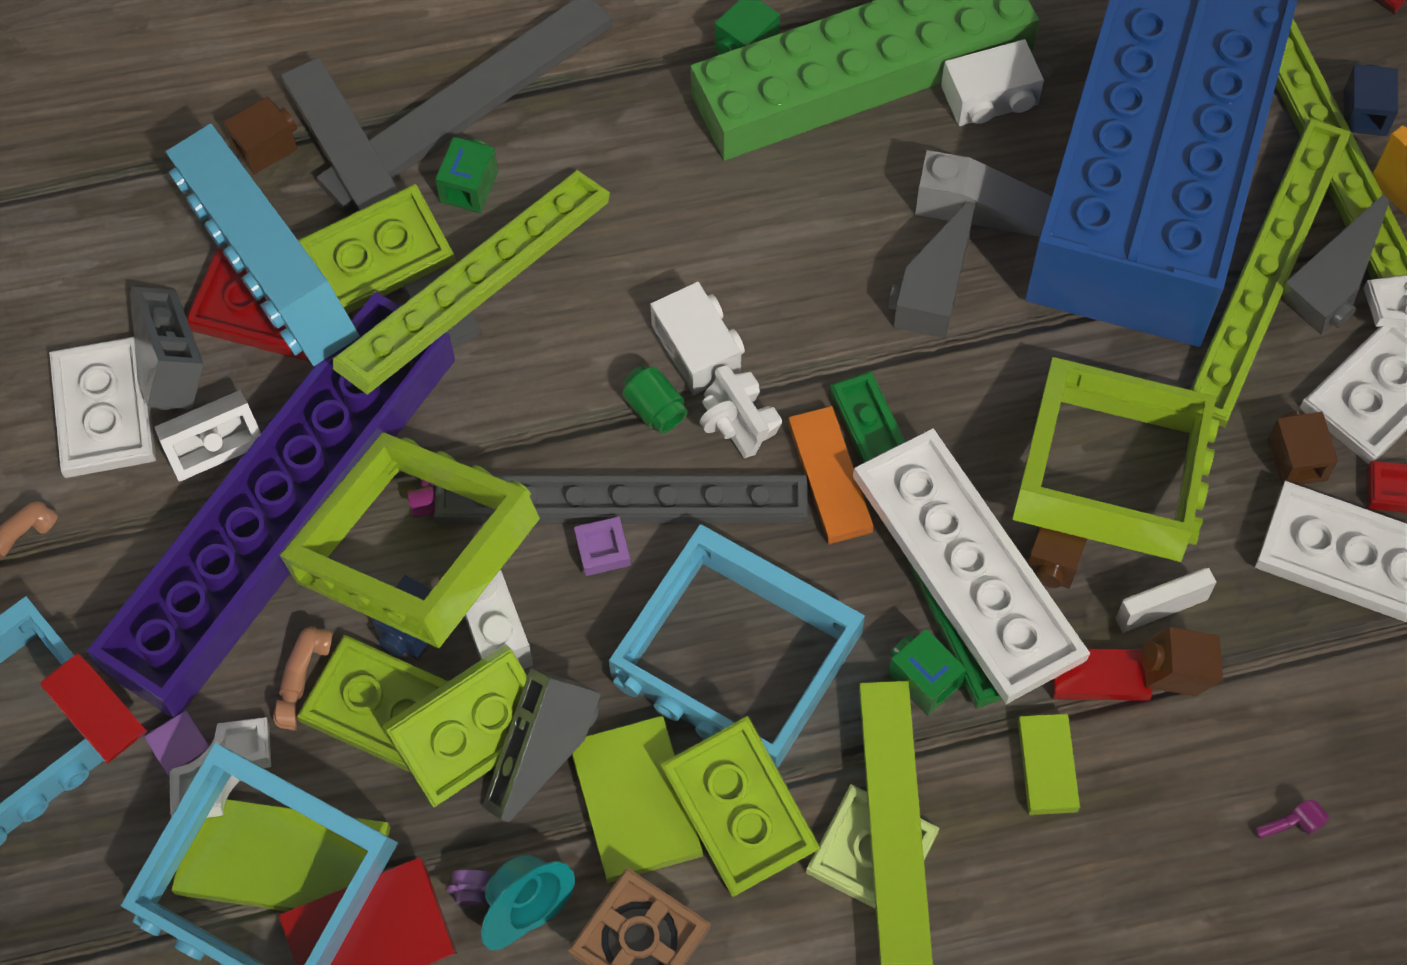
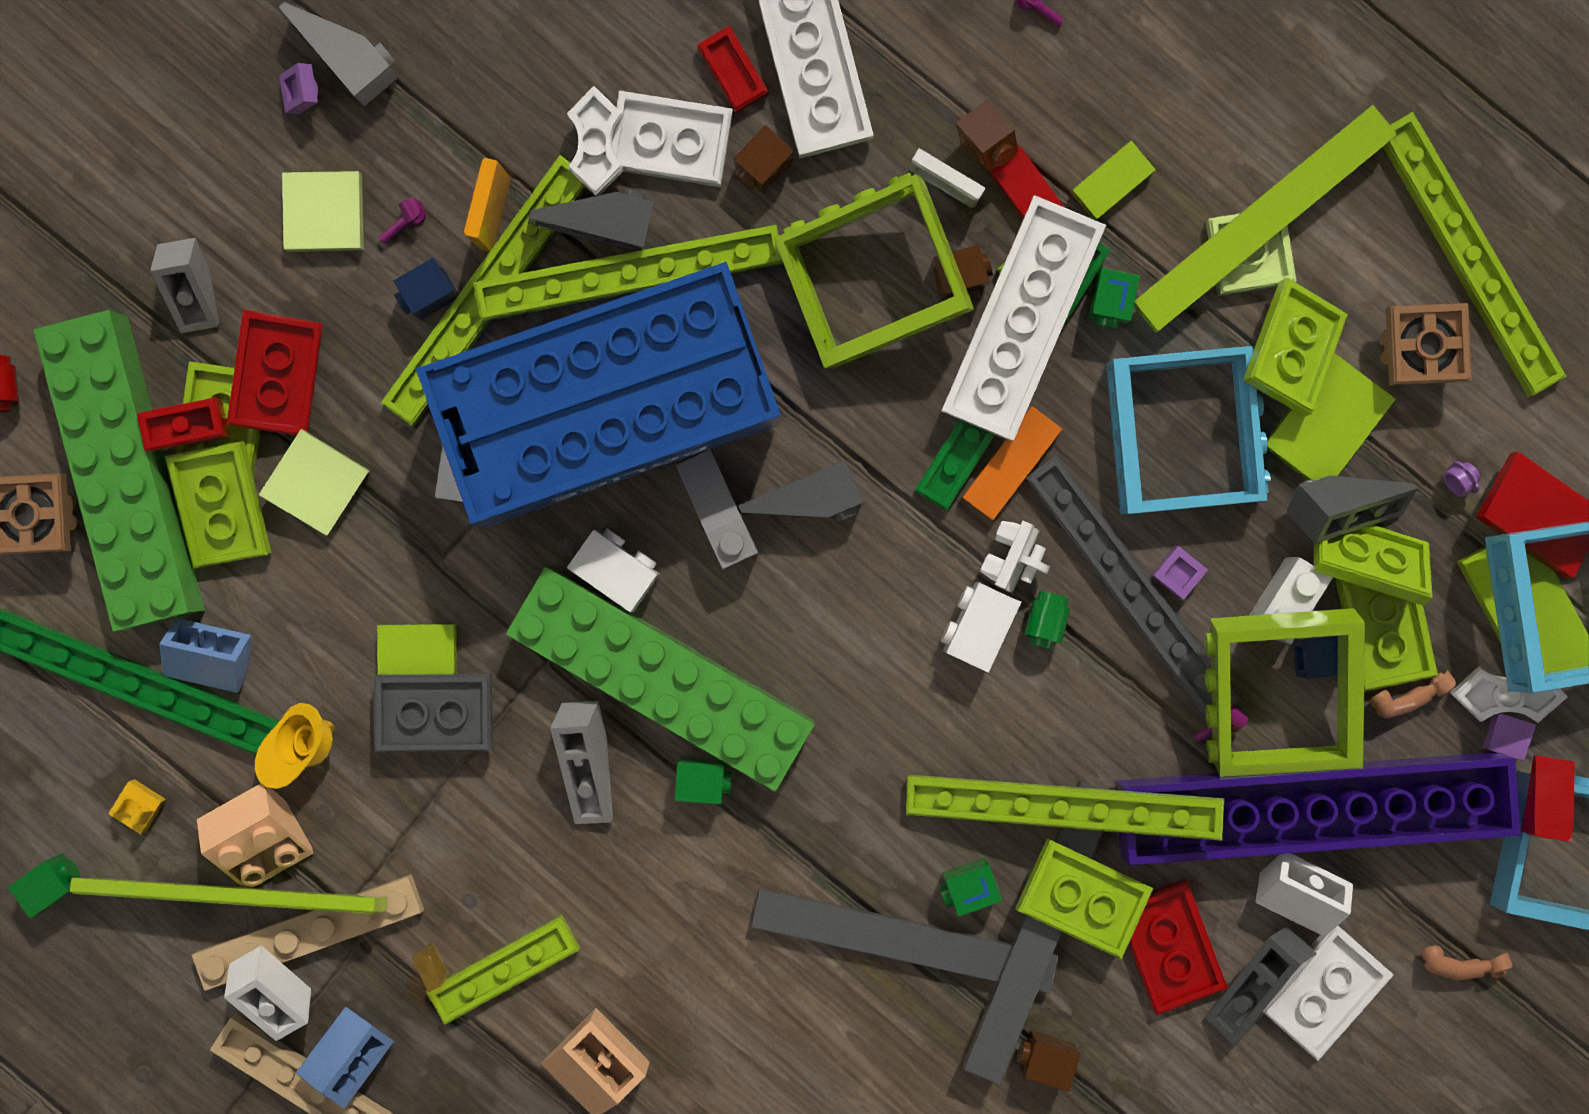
camera: 130 degrees left, 25 degrees up
medium azure brick [165,123,360,367] -> none
teal piece [481,854,575,950] -> none

